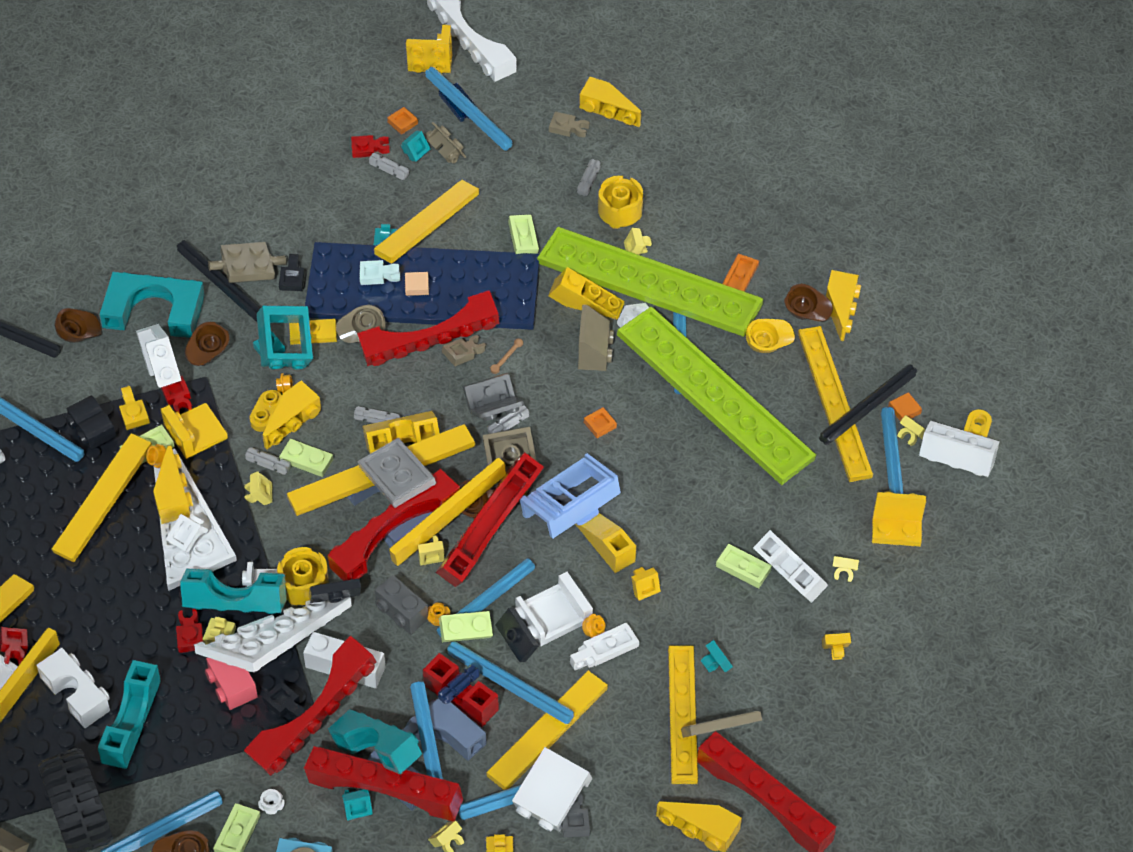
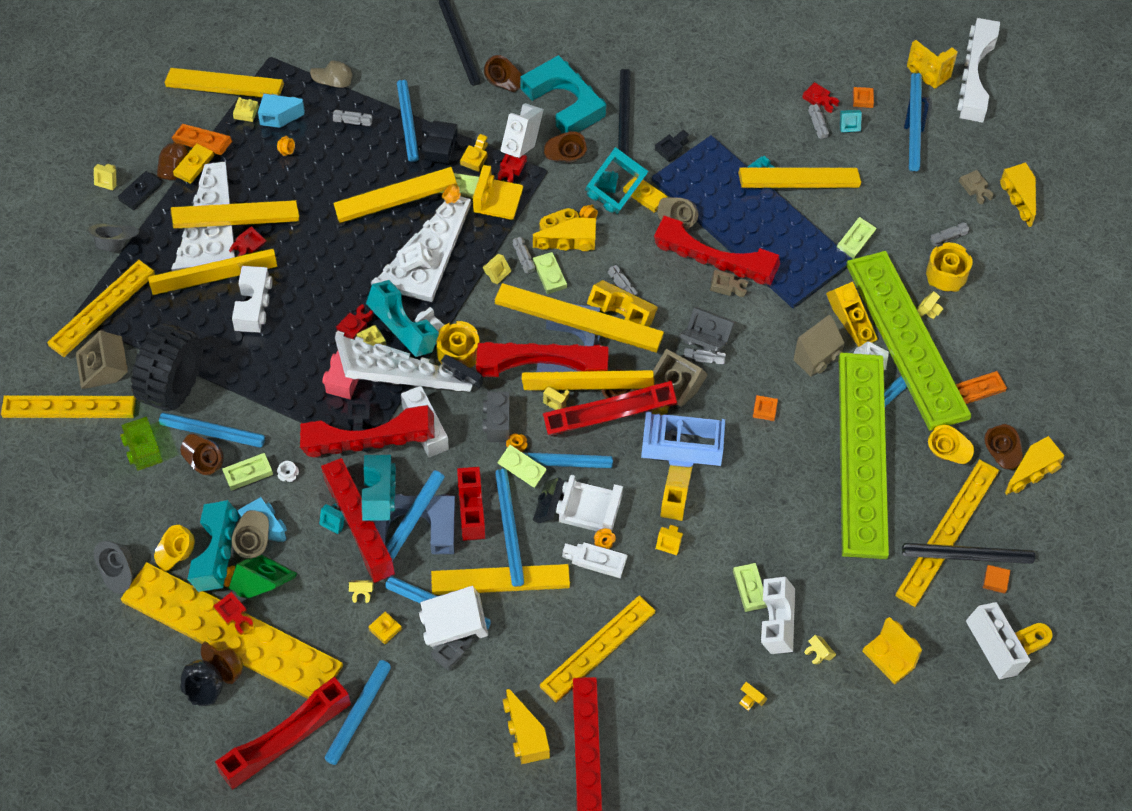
camera: 45 degrees right, 5 degrees up
teal arch [98,660,161,769] -> none
yellow slope [153,445,193,524] -> none
dark tan plate [208,242,286,283] -> none
light grey tile [357,438,436,508] -> none
light aqua plate [360,260,400,285] -> none
light nougat tile [405,272,429,296] -> none
dark tan hinge [425,122,466,163] -> none
dark blue axle [438,664,480,704] -> none
medium nougat hinge [490,338,523,374] -> none
dark tan tile [681,711,762,738] -> none
teal tile [700,640,733,673] -> none
dark azure axle [881,407,904,494] -> none
light yellow tile [898,415,925,446] -> none

